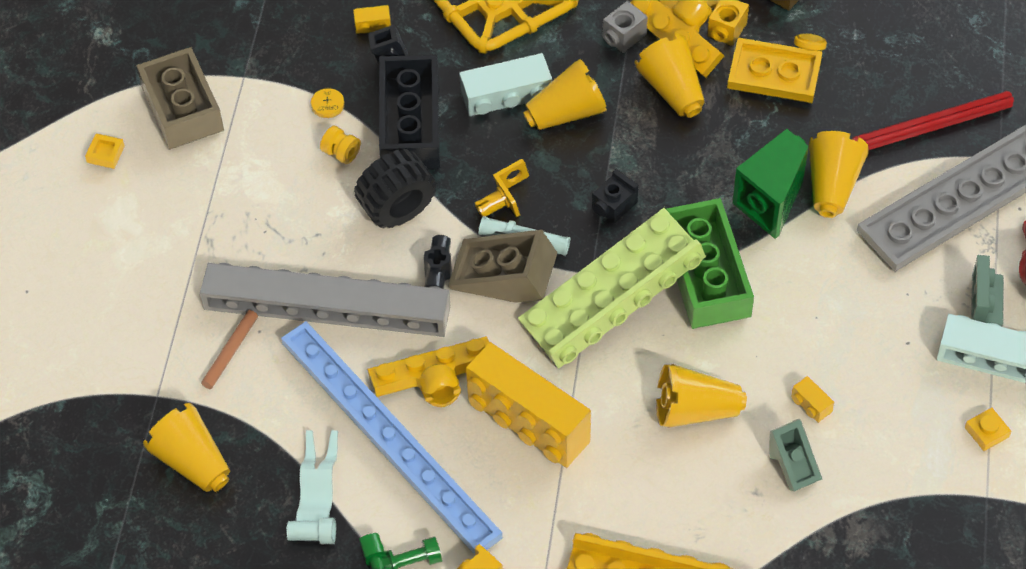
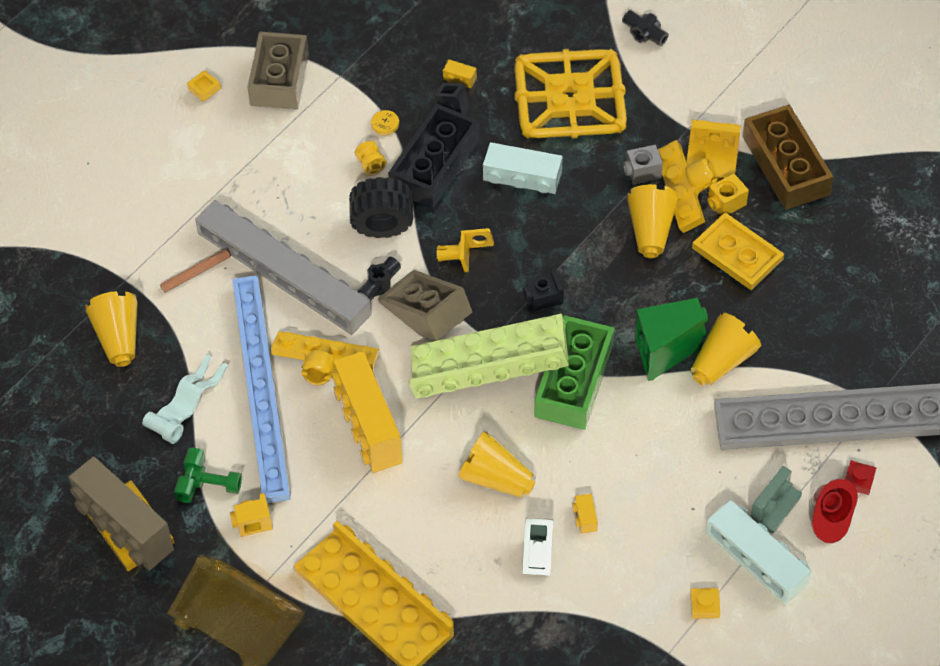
camera: 30 degrees right, 0 degrees up
light aqua pin [478,216,571,256] -> none
yellow cone [523,59,607,130] -> none
yellow piece [794,34,827,51] -> none
red axle [852,91,1014,150] -> none

